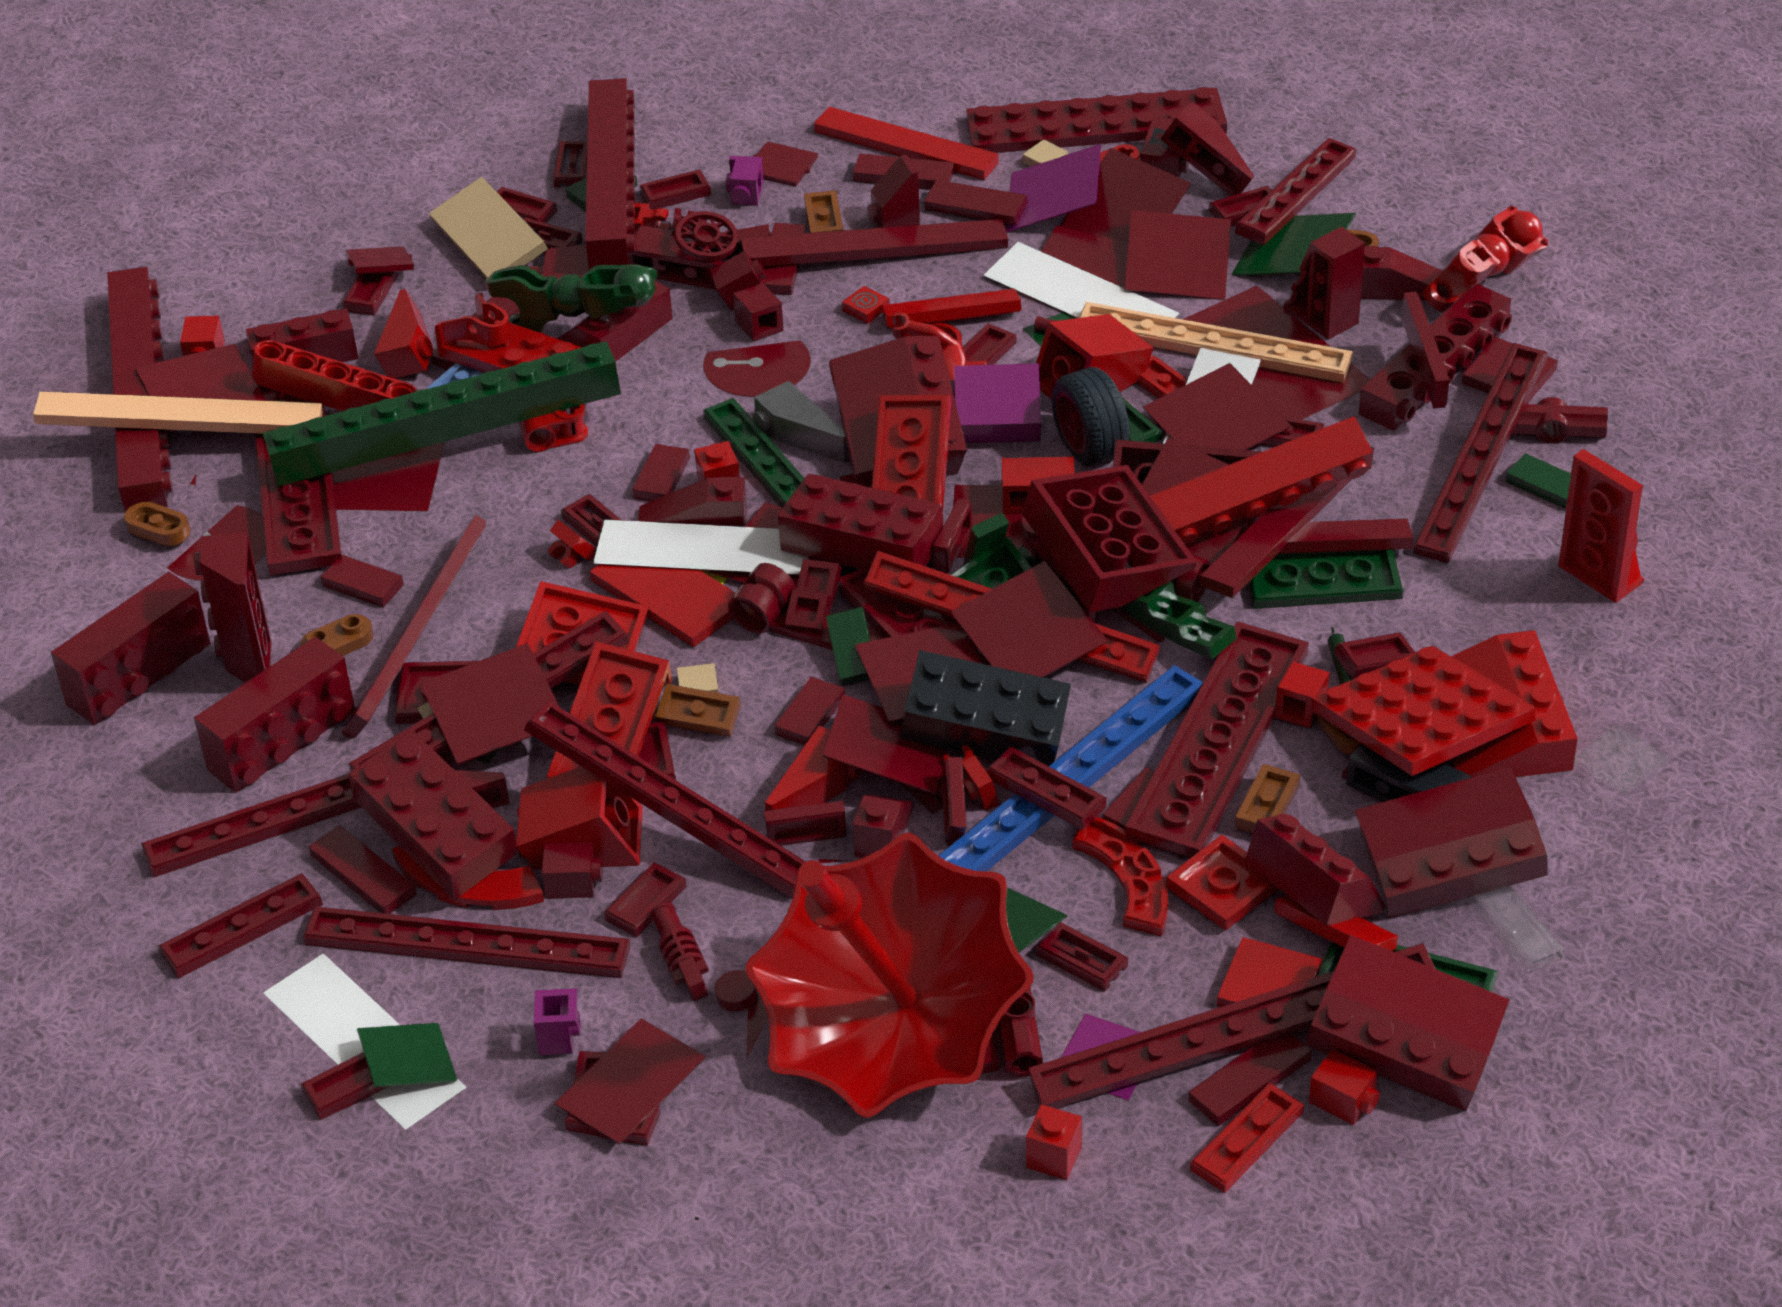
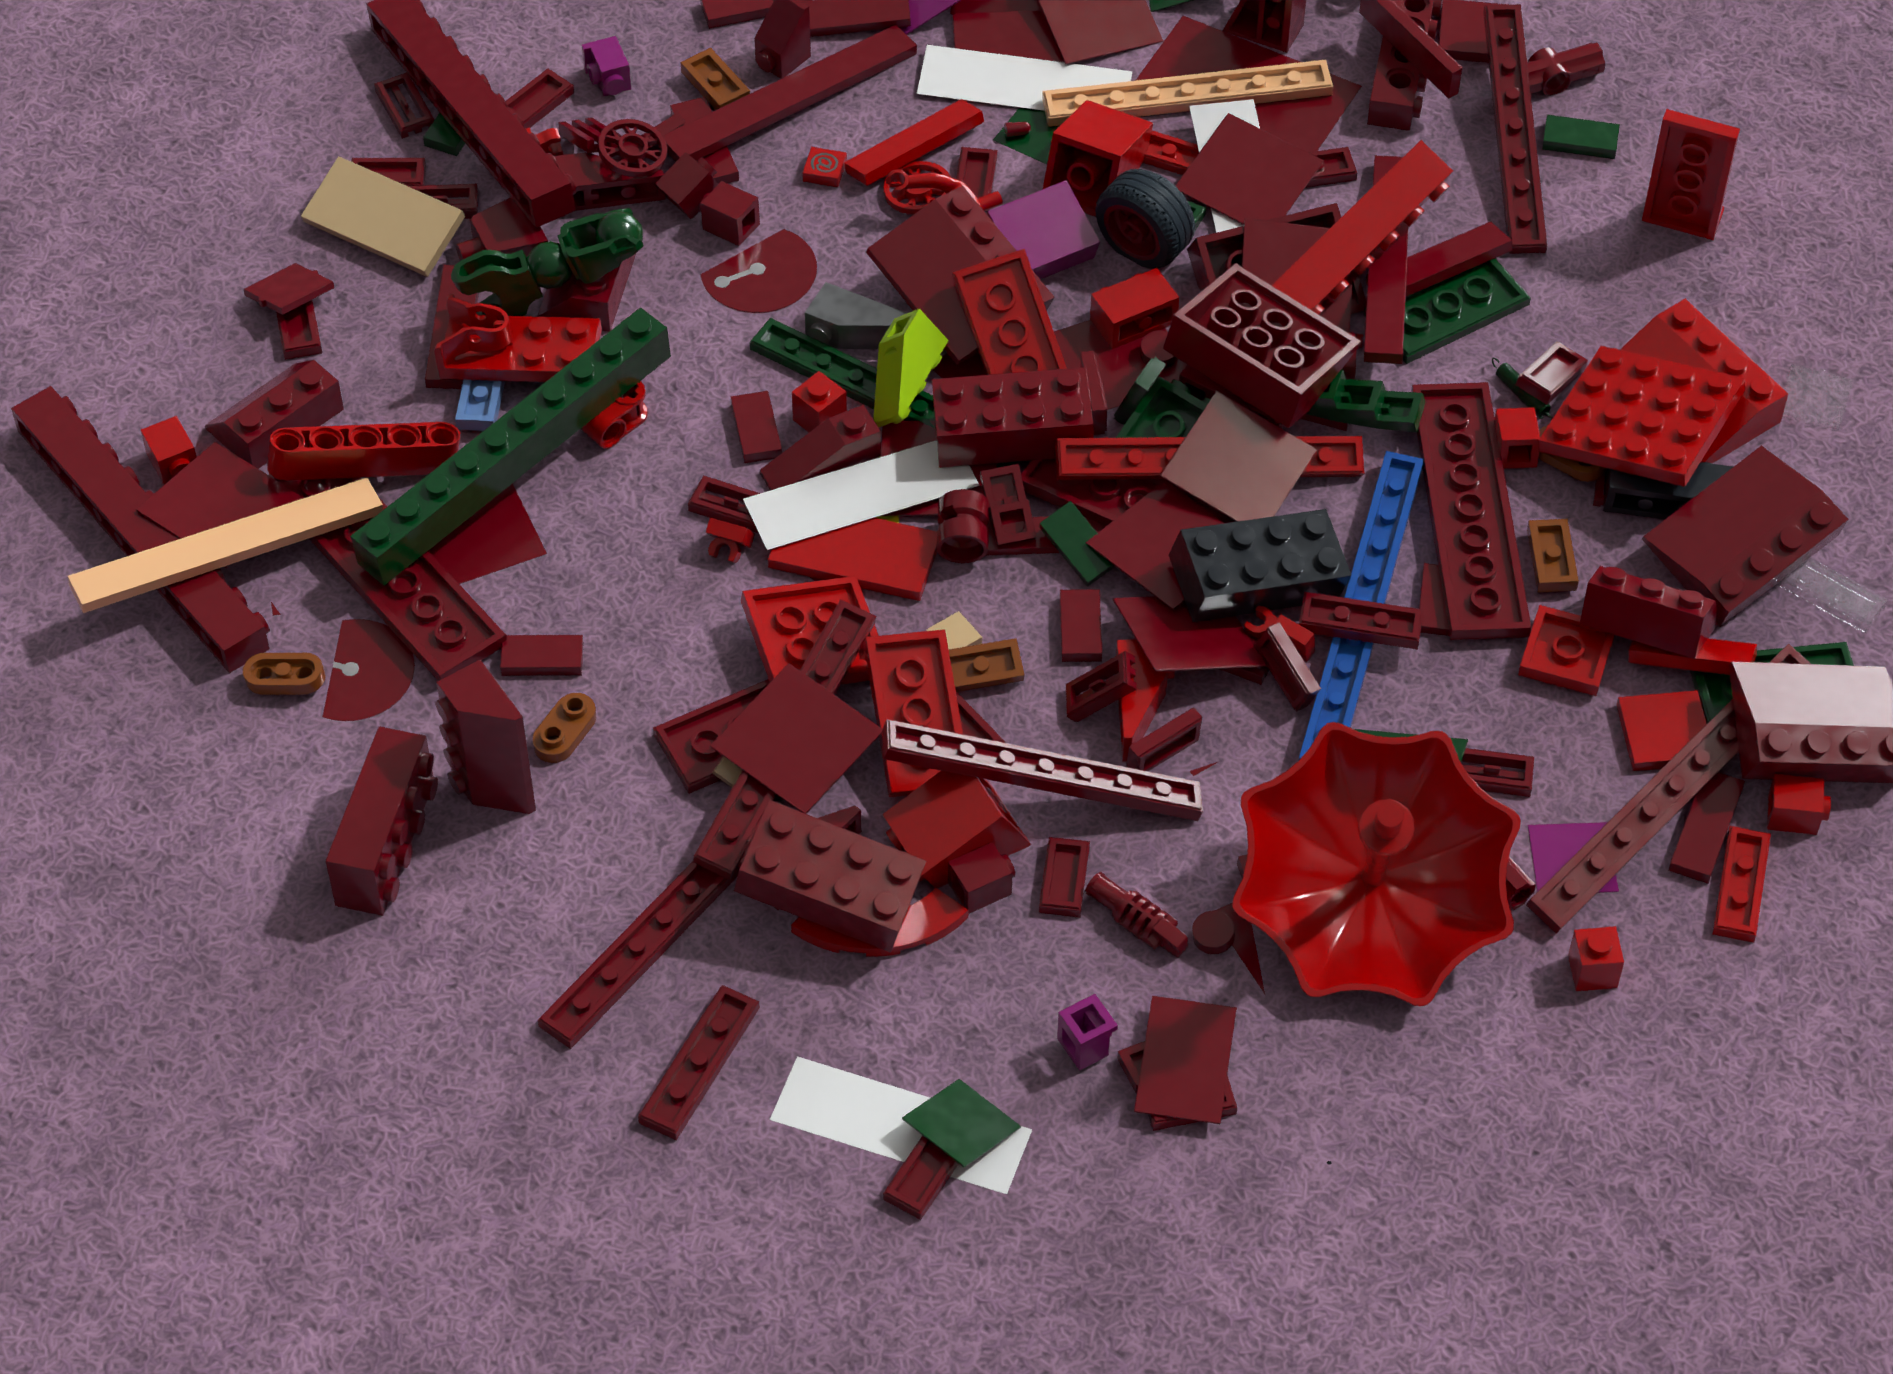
camera: 30 degrees left, 10 degrees up
dark red brick [194,636,355,793] -> none
dark red tile [303,906,630,978] -> none
dark red tile [309,825,417,914] -> none
dark red tile [341,515,486,738] -> none
red slope [374,289,434,379] -> none
dark red piece [753,141,818,187] -> none
dark red slope [853,795,914,858] -> none
red tile [1073,817,1168,937] -> none
none -> lime slope [873,308,949,428]
none -> dark red tile [1066,651,1137,722]

